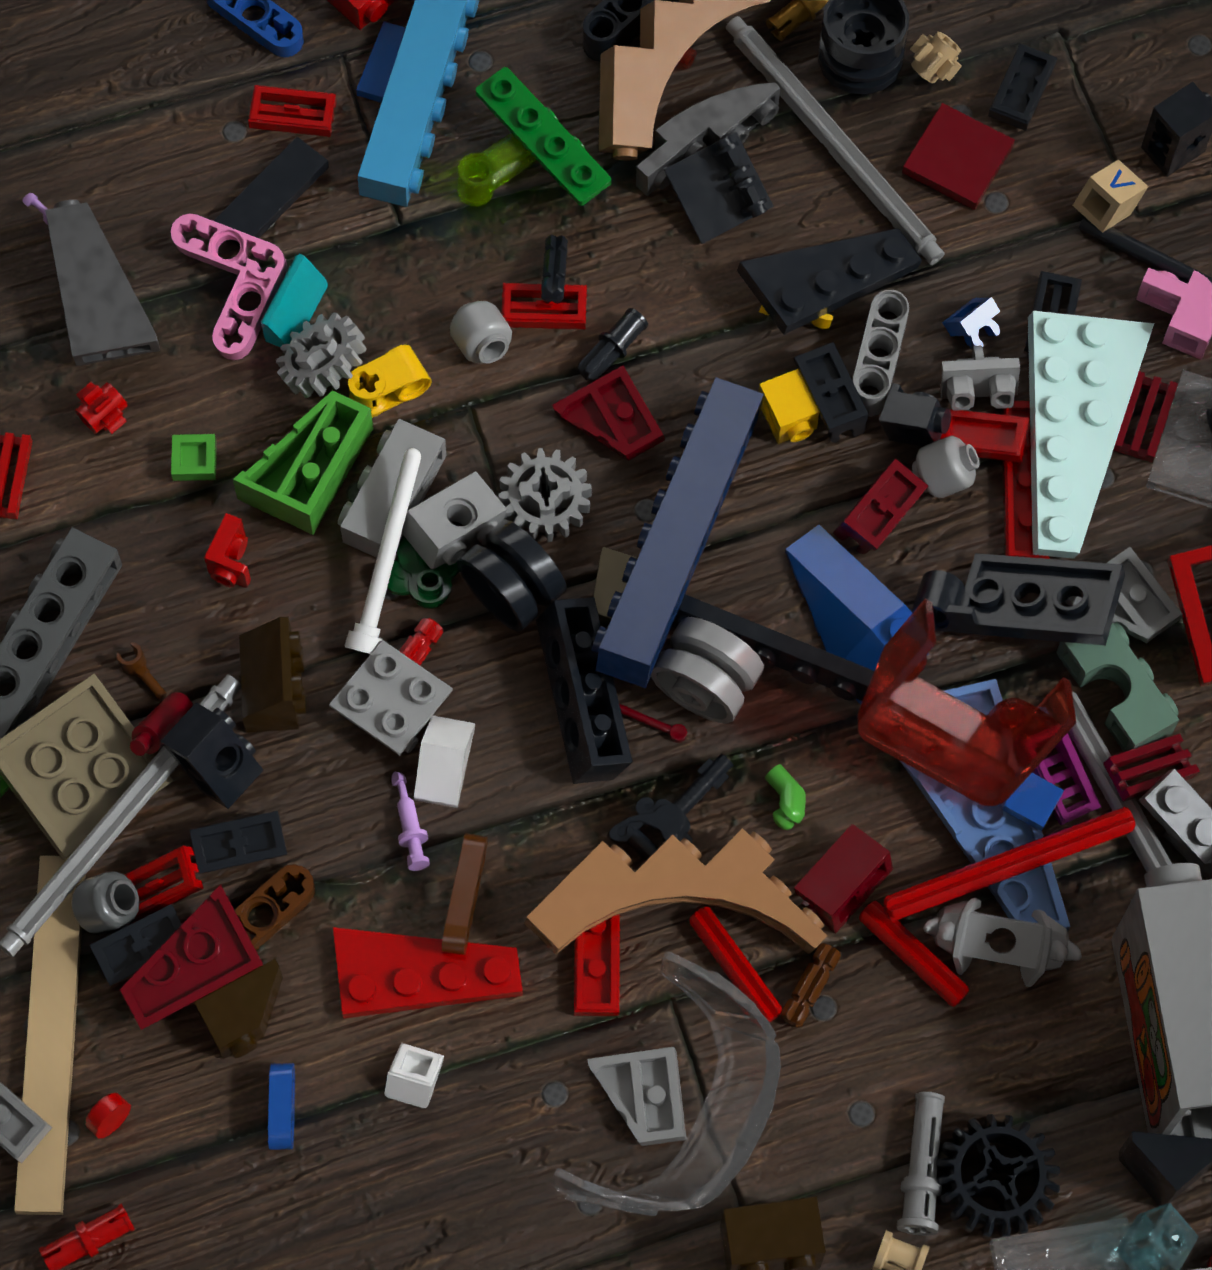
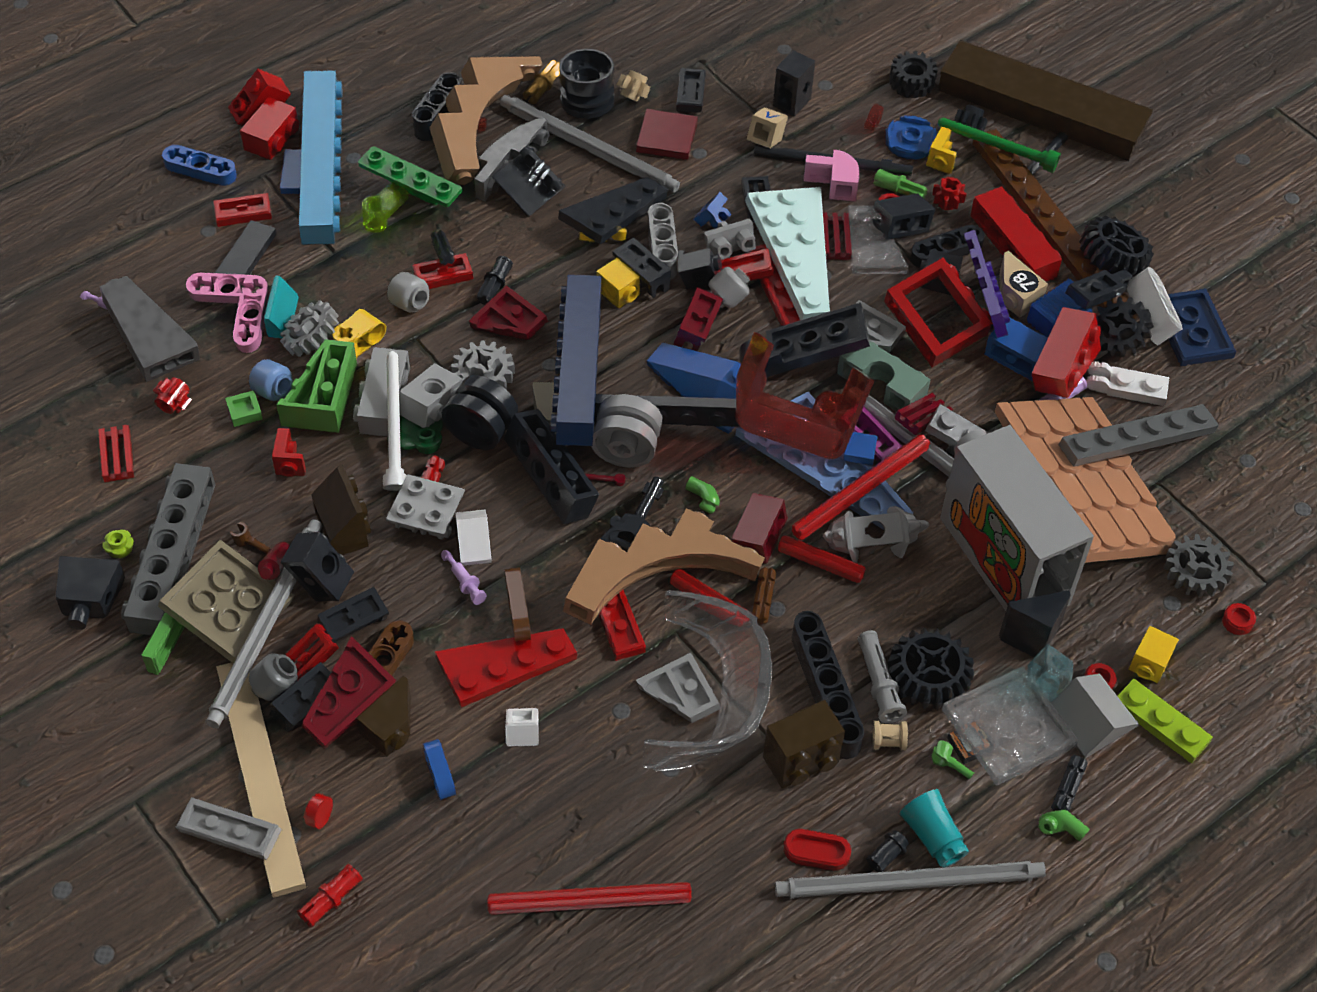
camera: 20 degrees left, 15 degrees down
none -> medium blue head [249,359,293,401]
none -> black beam [792,611,864,759]

